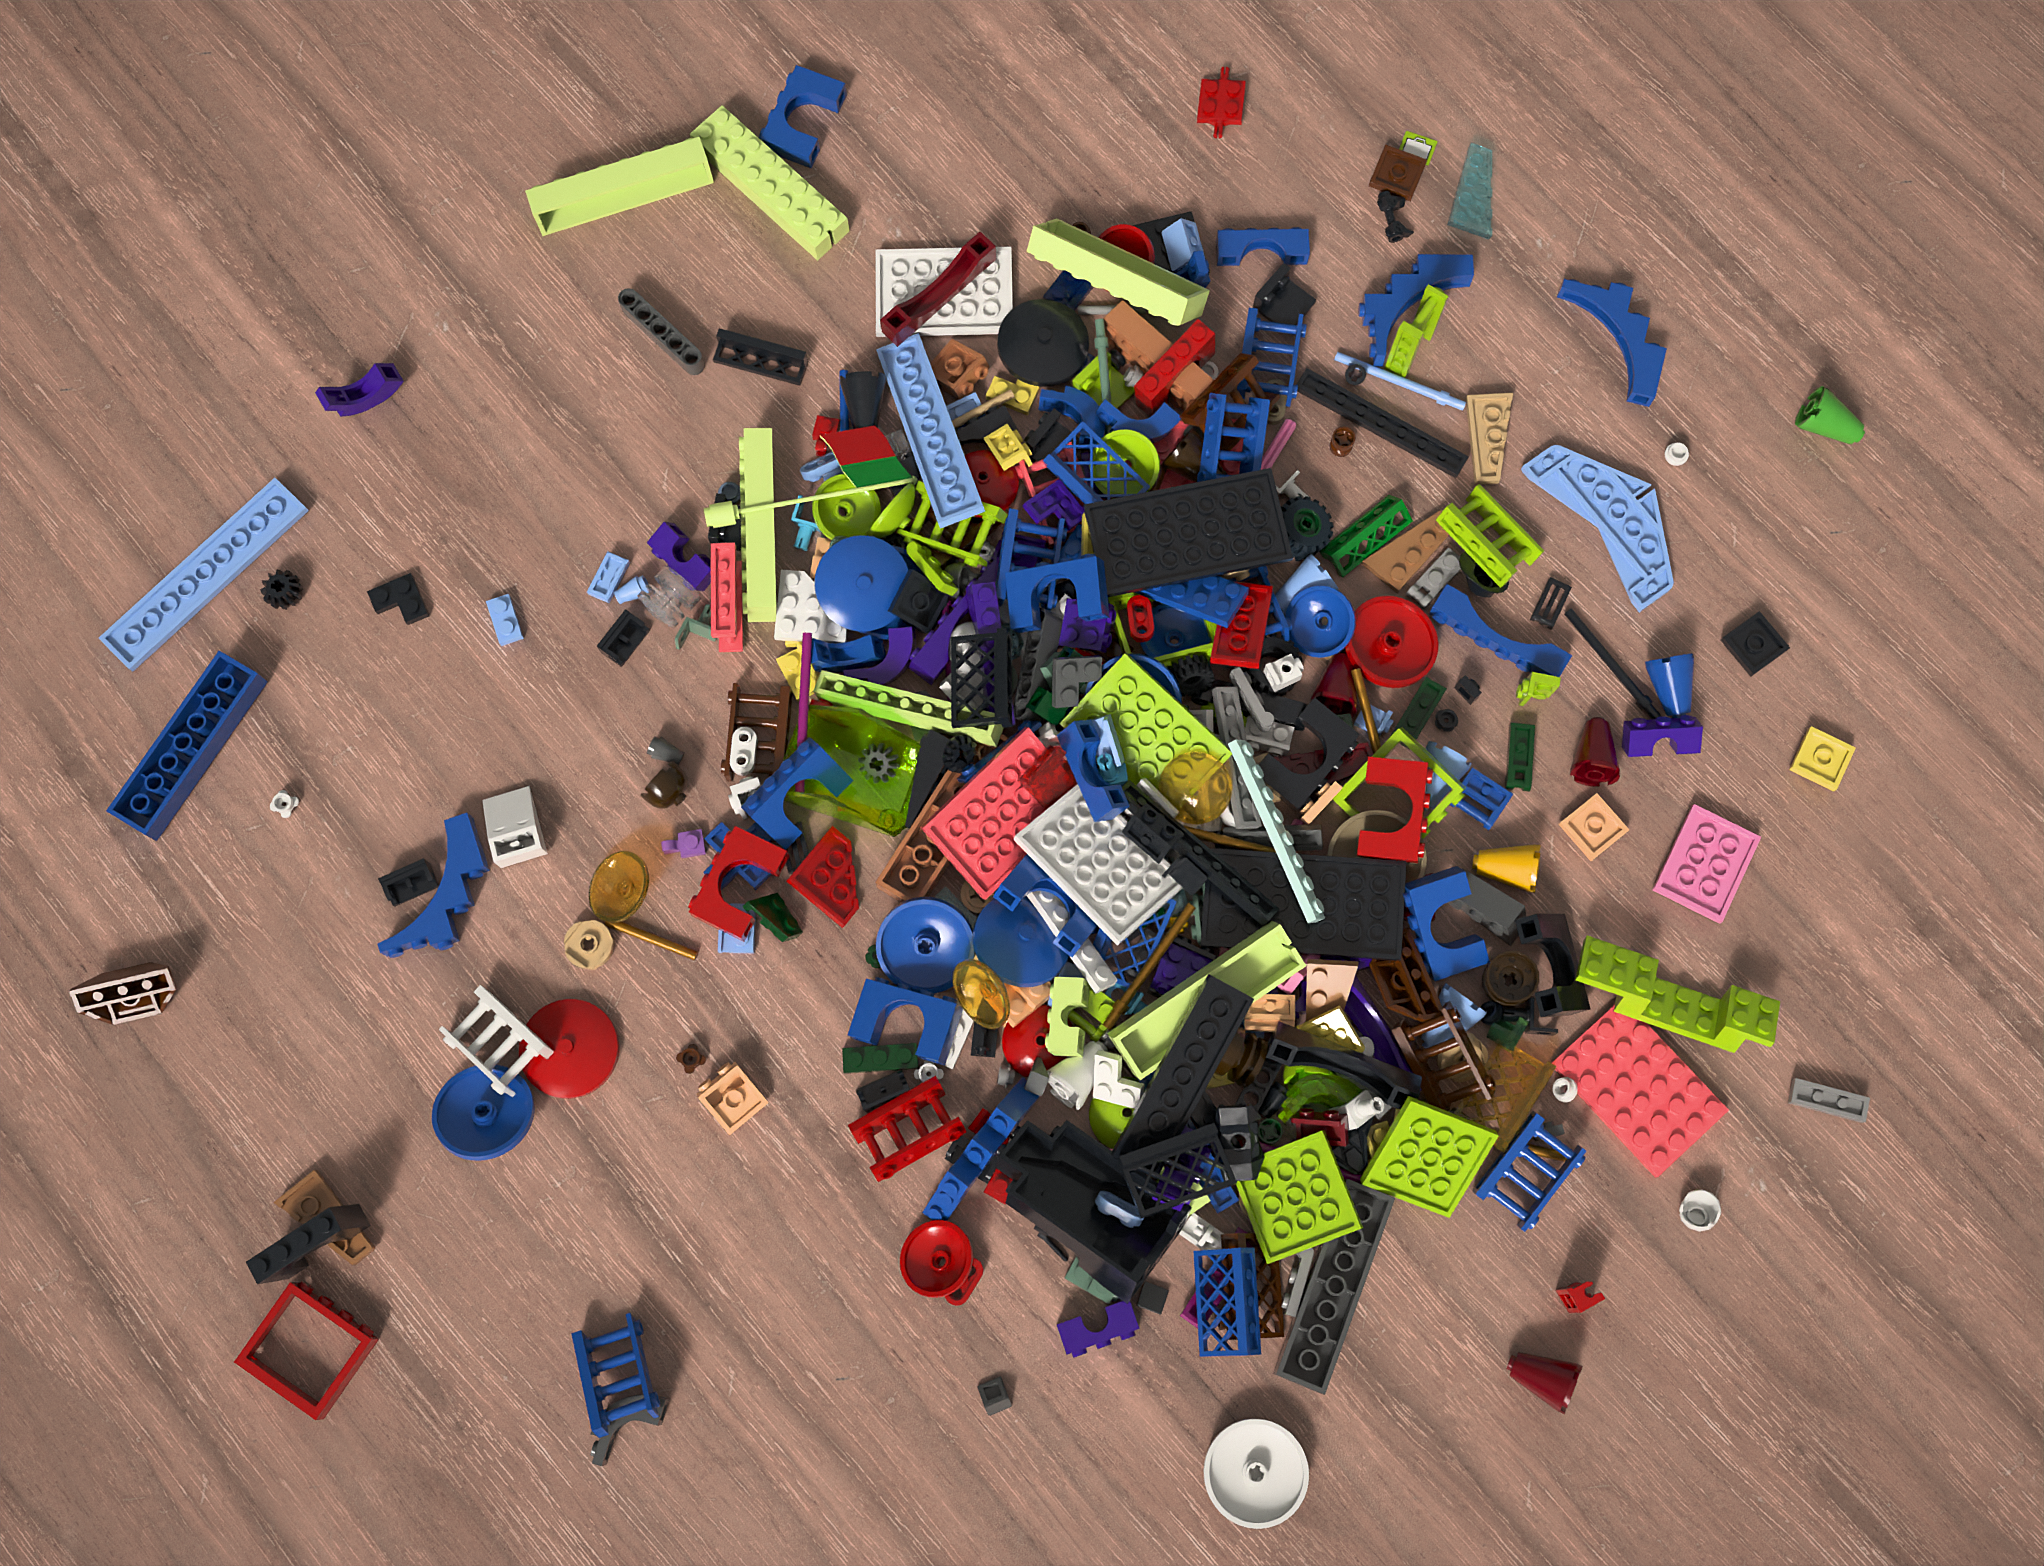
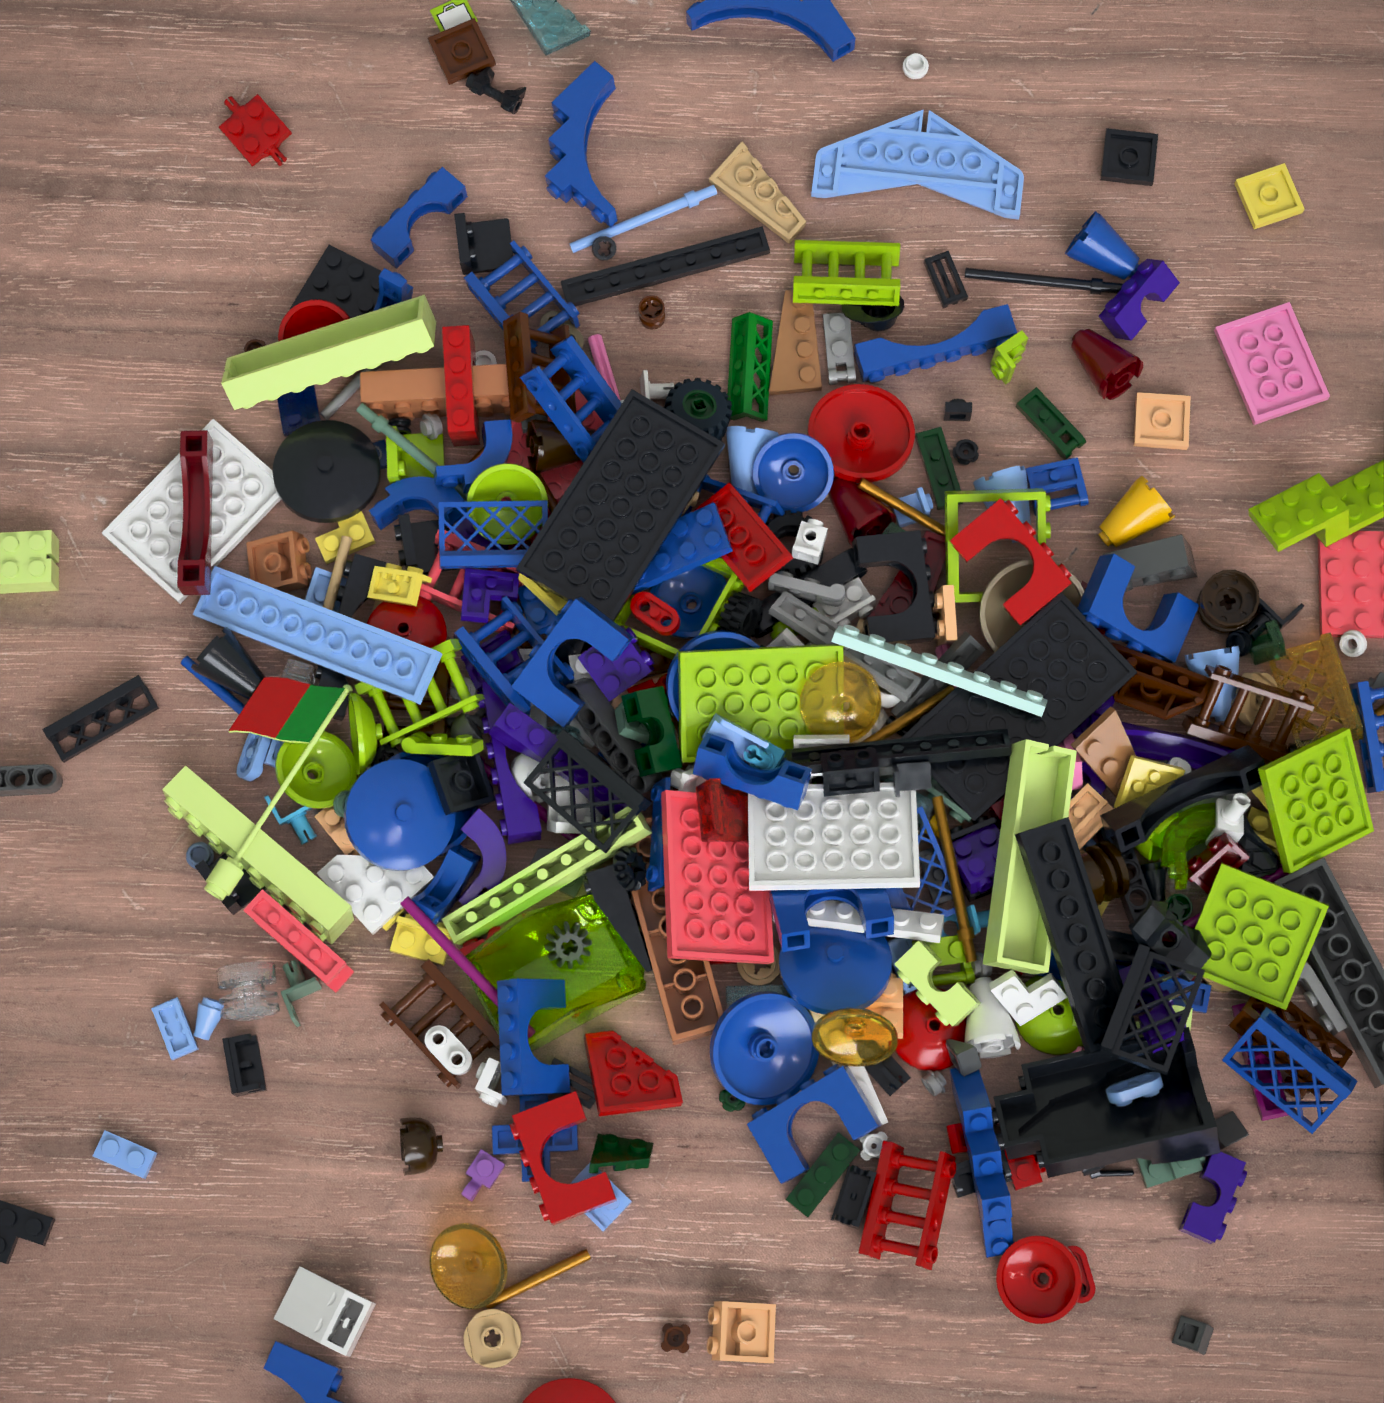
camera: 45 degrees left, 0 degrees up
dark purple arch [647,522,711,591] -> none
dark grey cone [647,736,685,765] -> none
red plate [812,415,840,456] -> none
dark grey plate [1052,655,1102,708] -> none
light blue panel [1162,218,1205,272] -> none
white hips [1179,1213,1224,1258] -> none
lime fence [1384,284,1448,378] -> none
black arch [1515,913,1591,1017] -> none

